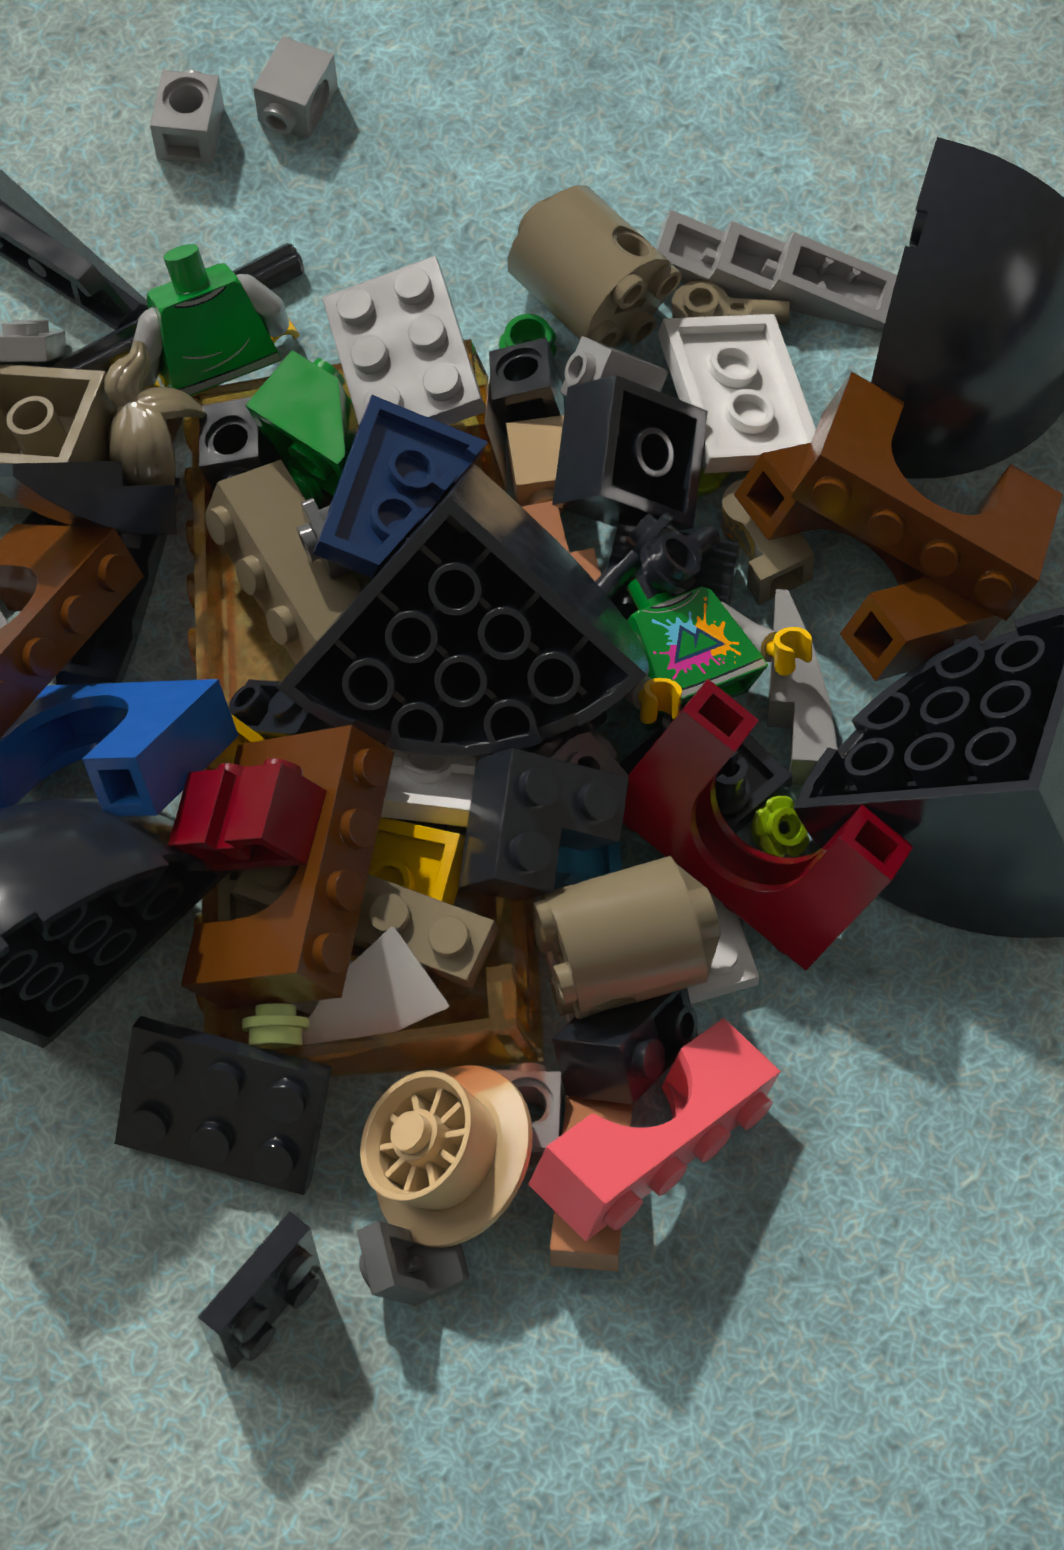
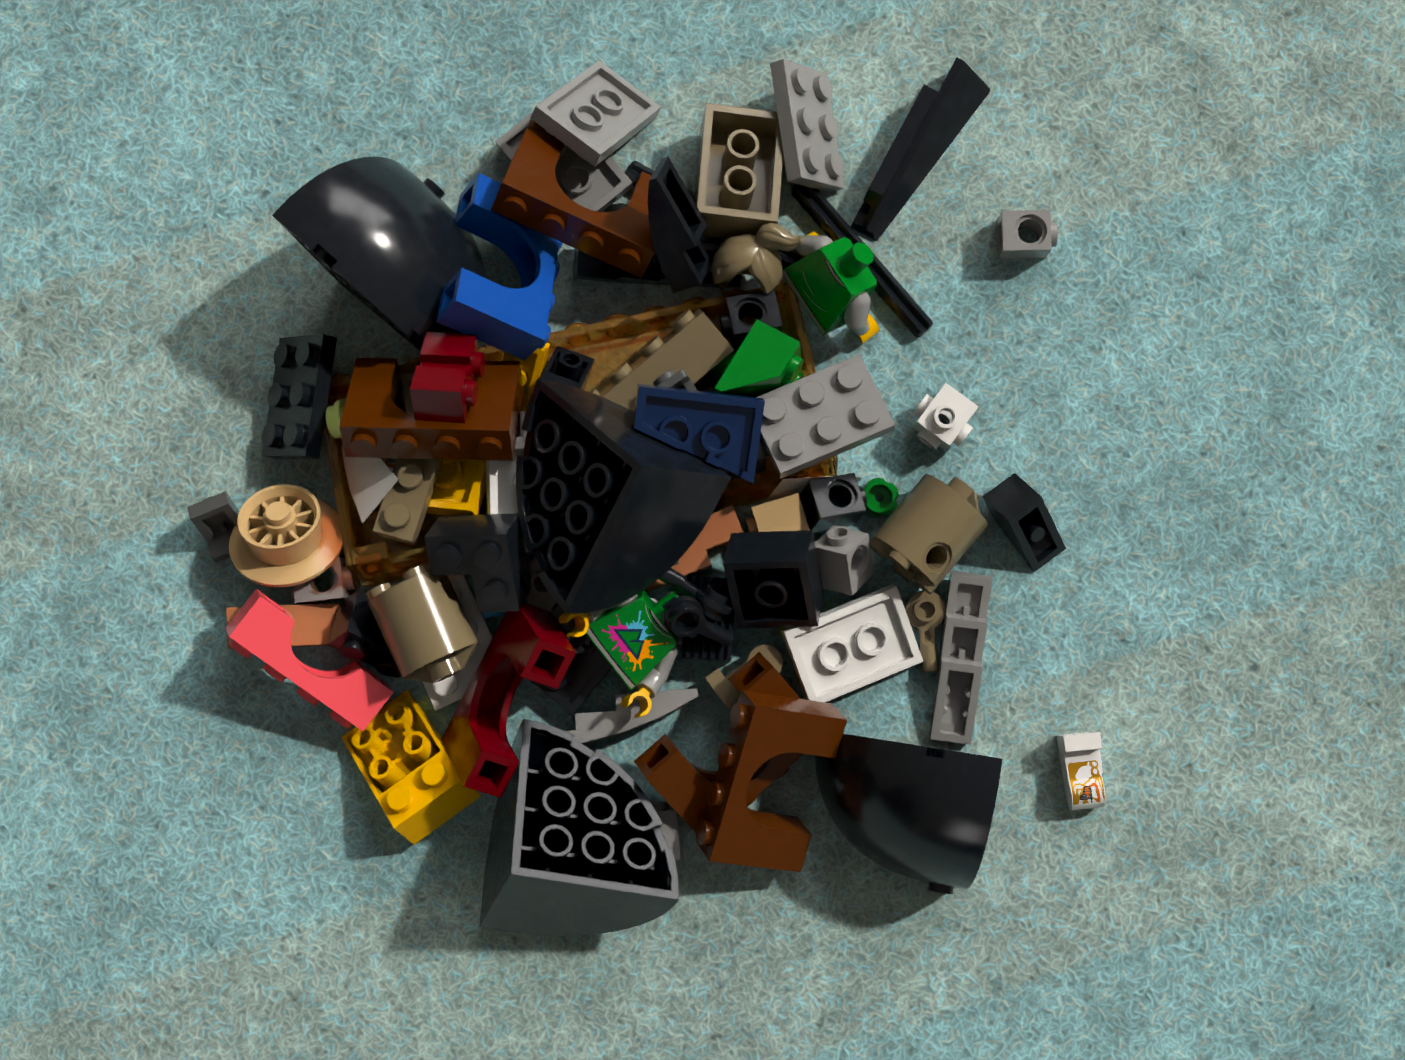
camera: 80 degrees right, 20 degrees up
black plate [197,1211,321,1370] -> none
light grey brick [253,36,338,138] -> none
lime plate [751,796,810,857] -> none
none -> yellow slope [341,689,481,845]
none -> white brick [913,383,979,451]
none -> black slope [982,473,1066,572]
none -> white leg [1056,731,1106,811]

